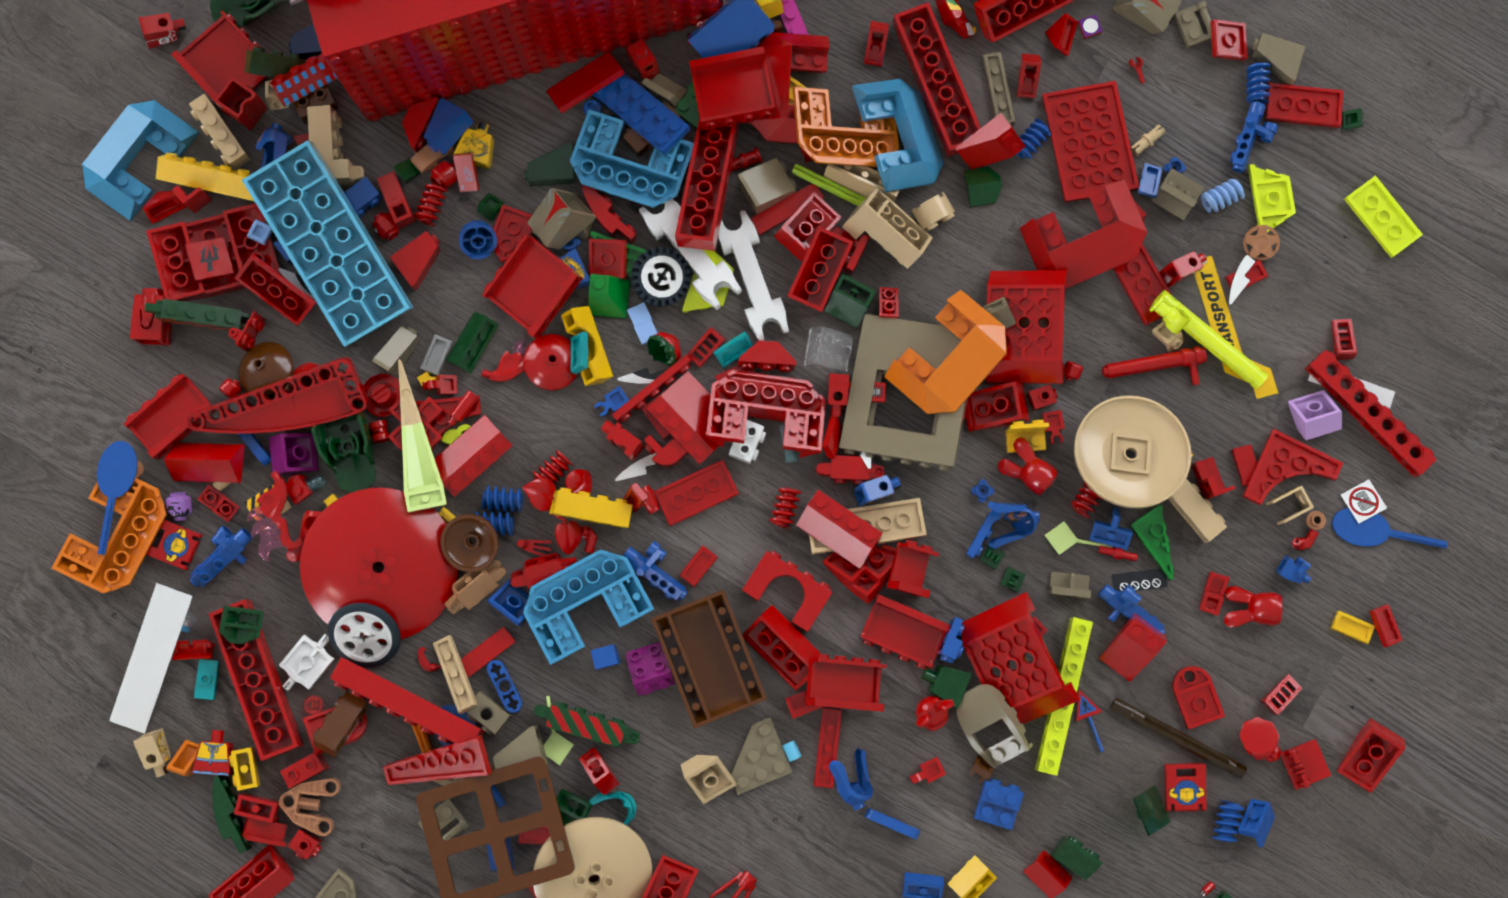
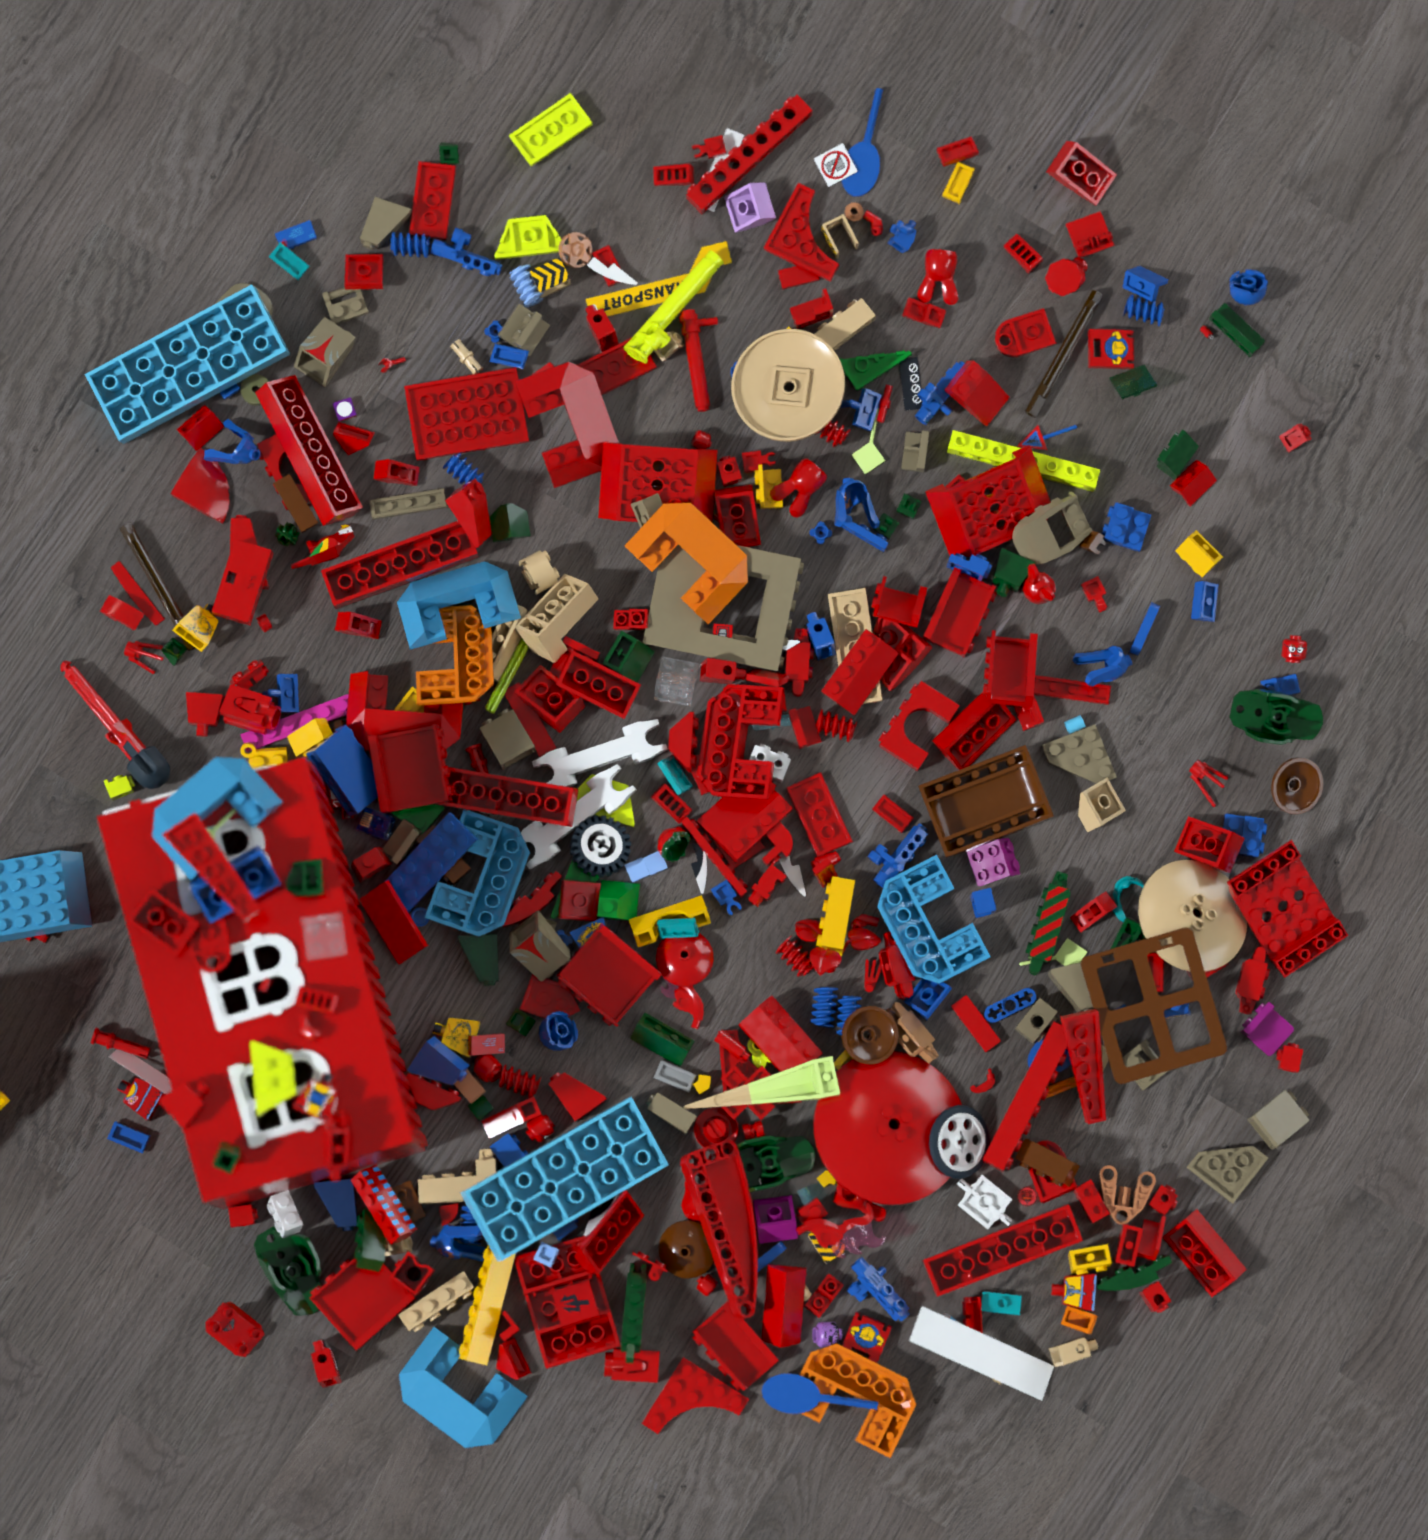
camera: 90 degrees left, 0 degrees up
dark green slope [219,606,264,644] -> none
red plate [422,375,458,395] -> none
tan tile [433,635,478,714] -> none
none -> clear blue piece [356,807,396,841]
none -> piece [530,257,571,298]
none -> red plate [641,1357,749,1434]
none -> red plate [692,135,727,159]
none -> red panel [788,706,821,749]
none -> red brick [1139,1281,1171,1313]

